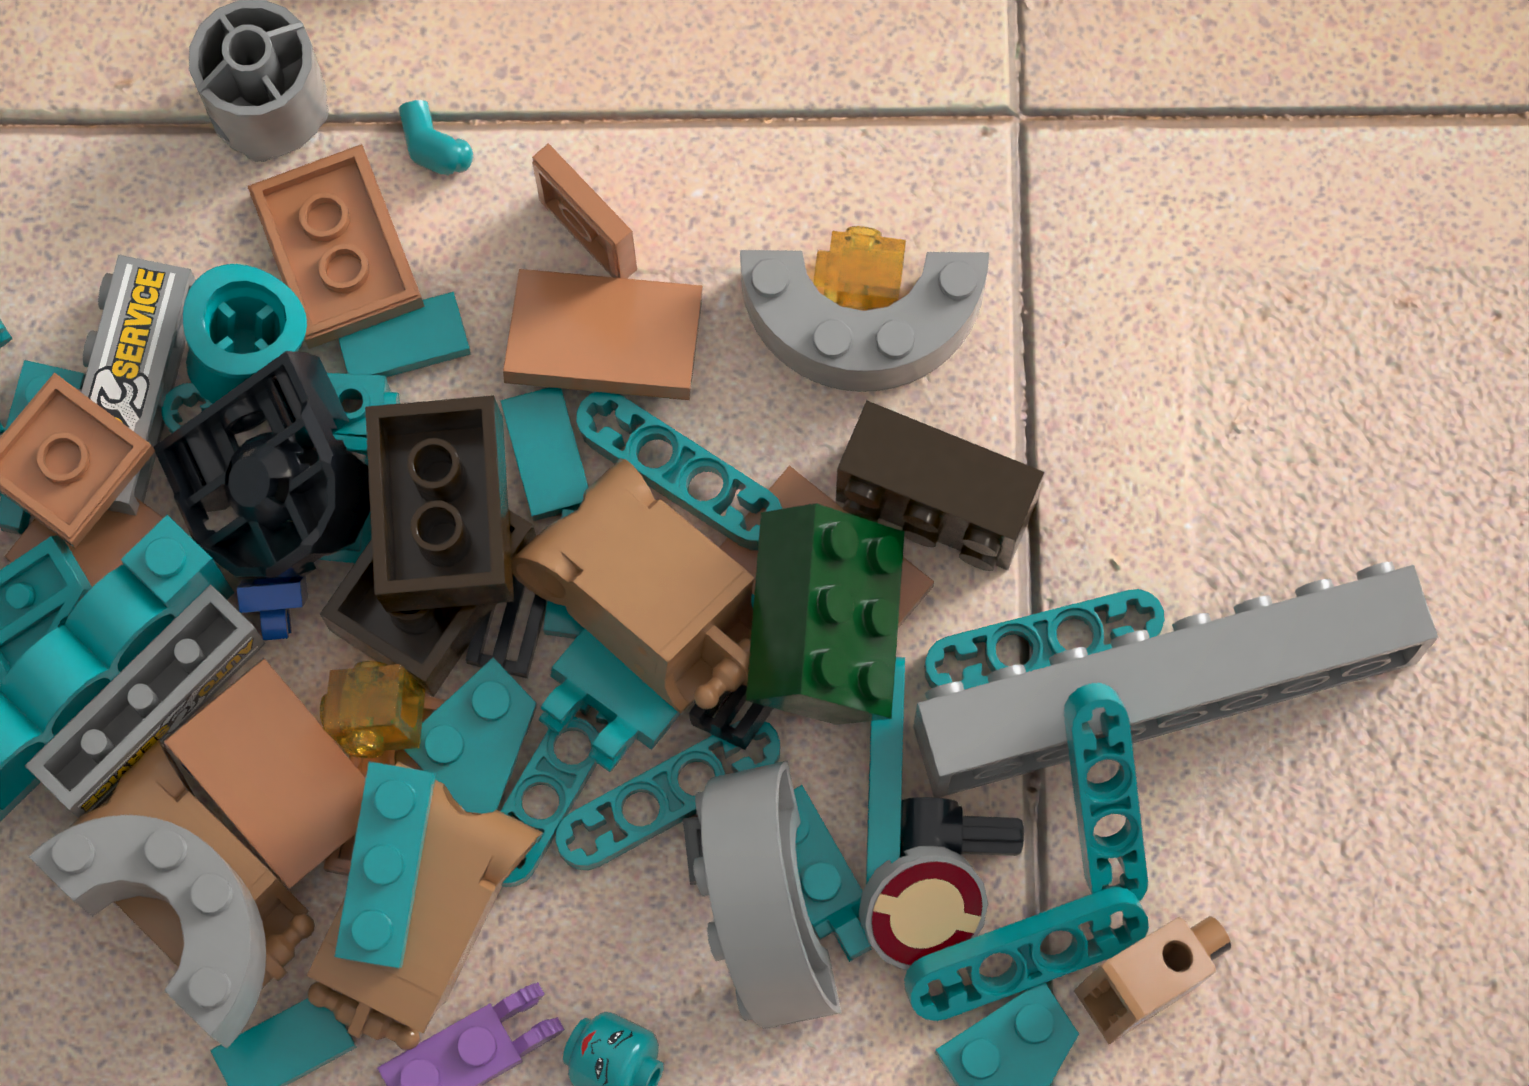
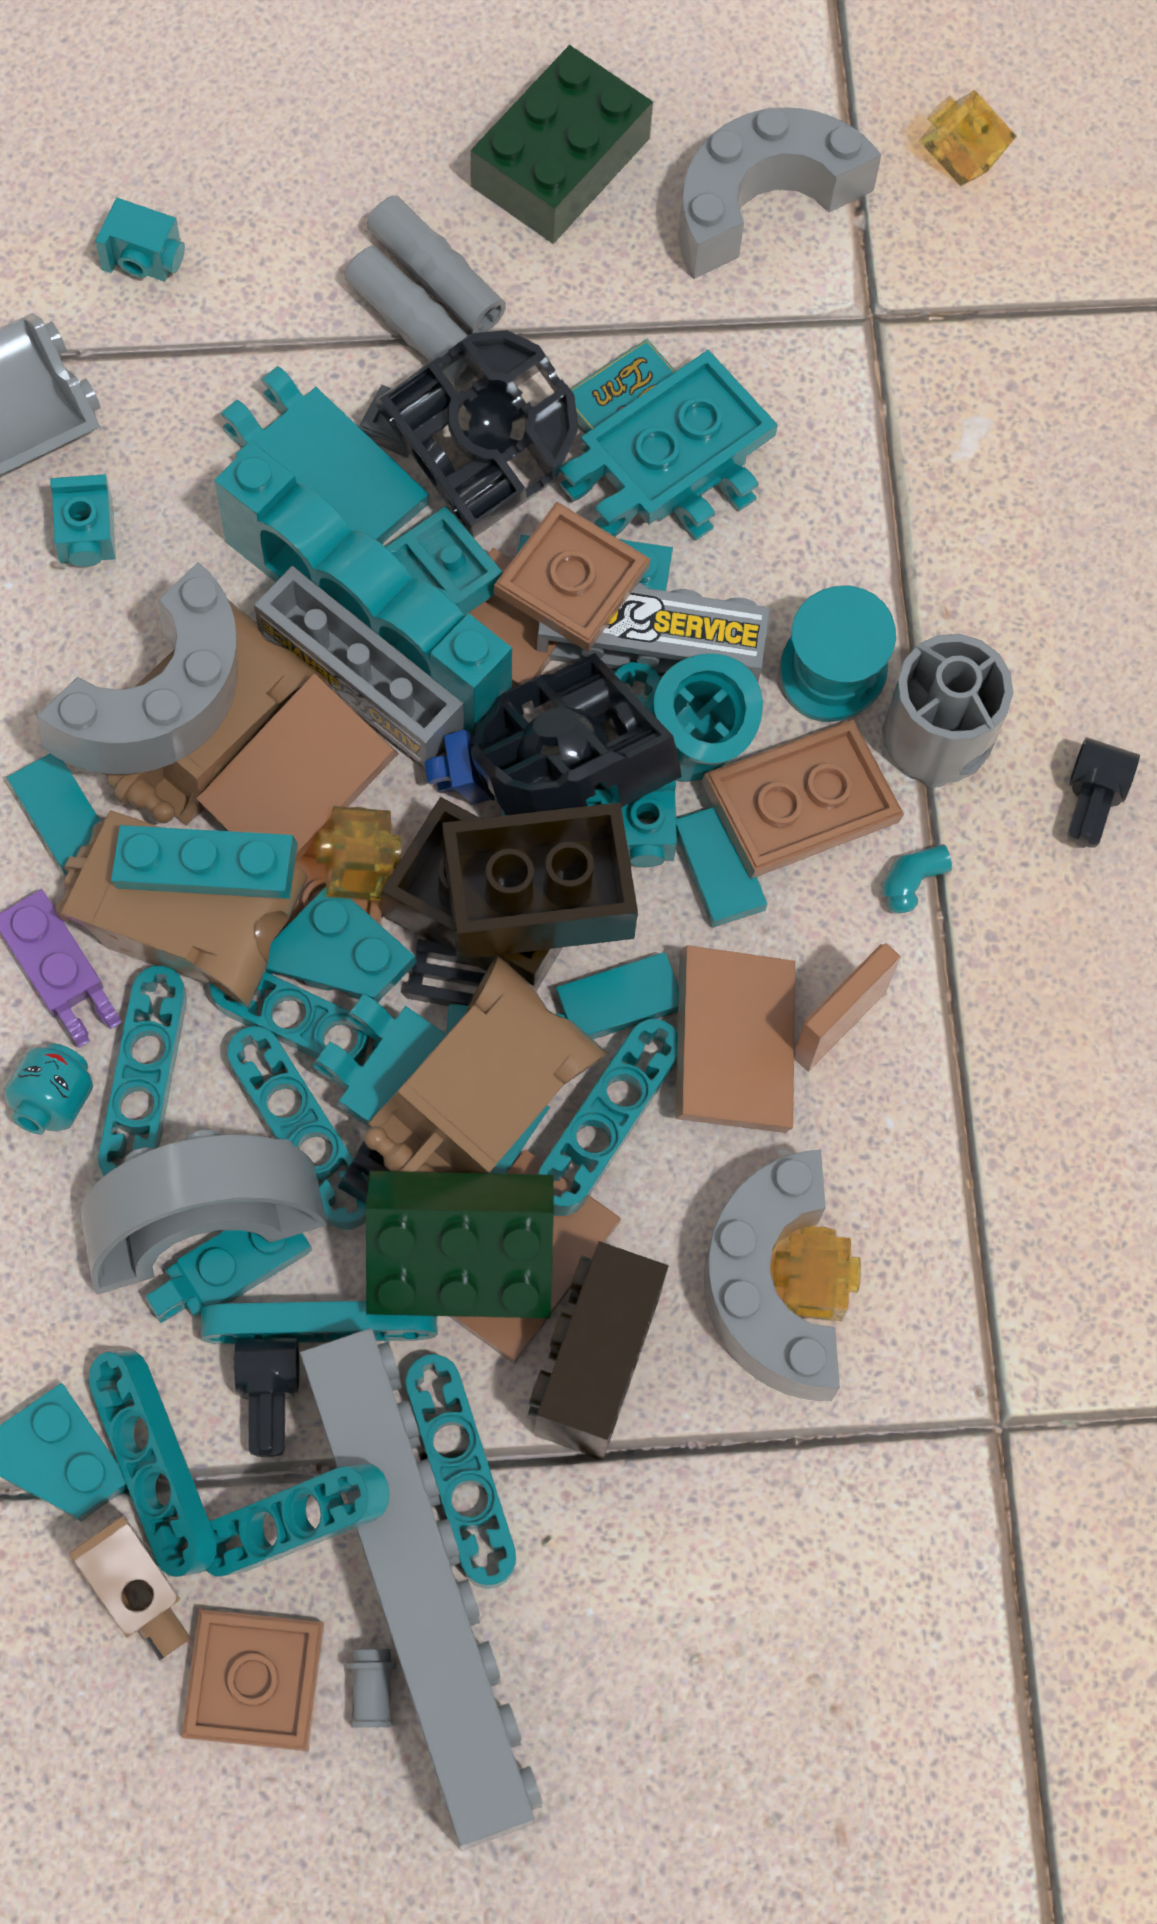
camera: 80 degrees right, 5 degrees down
tile [859,846,988,970] -> none
none -> teal beam [98,965,187,1176]
none -> nougat tile [181,1609,324,1752]
none -> light grey pin [347,1649,396,1728]
none -> teal hat [780,585,896,722]

